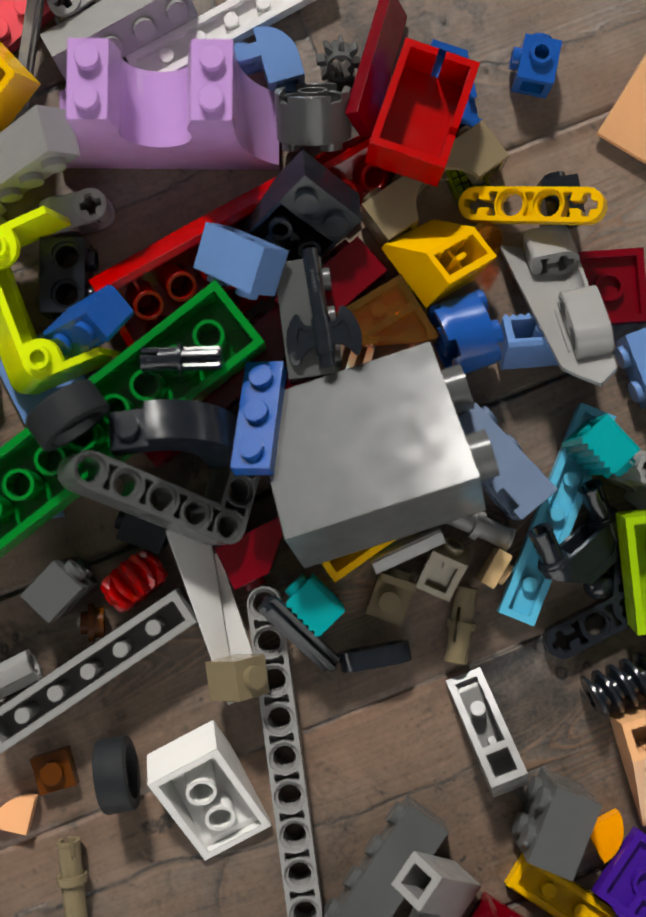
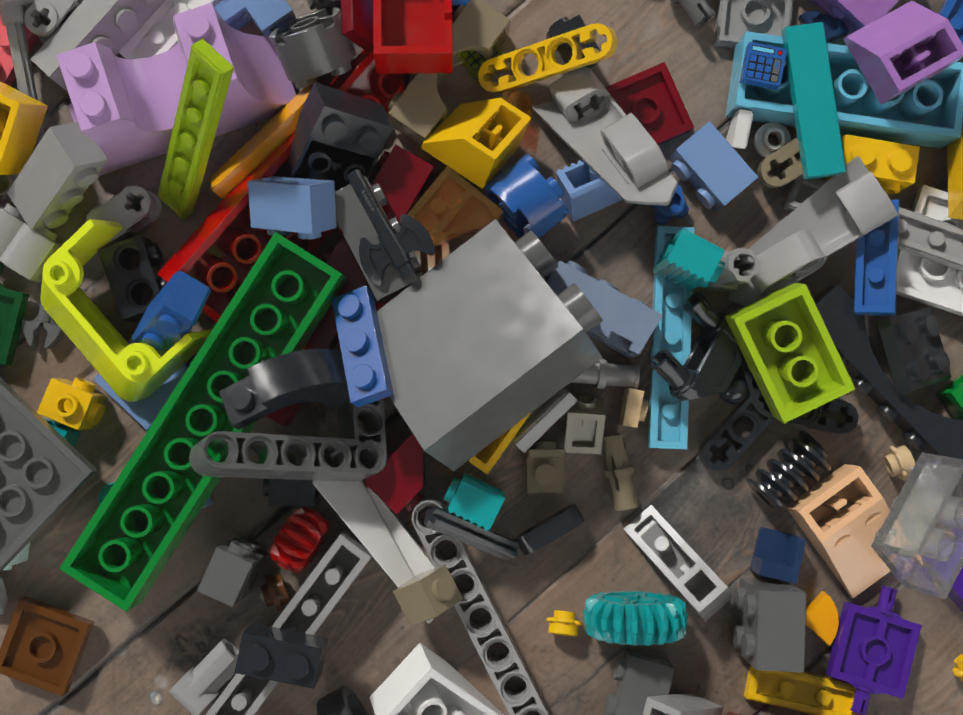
camera: 20 degrees left, 0 degrees up
black tyre [25,379,110,451] -> none
black axle [140,343,224,375] -> none
none -> lime tile [158,39,234,220]
none -> light orange tile [209,81,320,199]
none -> black brick [234,623,329,689]
none -> yellow plate [546,610,583,637]
none -> teal gear [583,591,688,646]
none -> blue plate [652,185,689,225]
none -> dark blue panel [750,527,806,584]

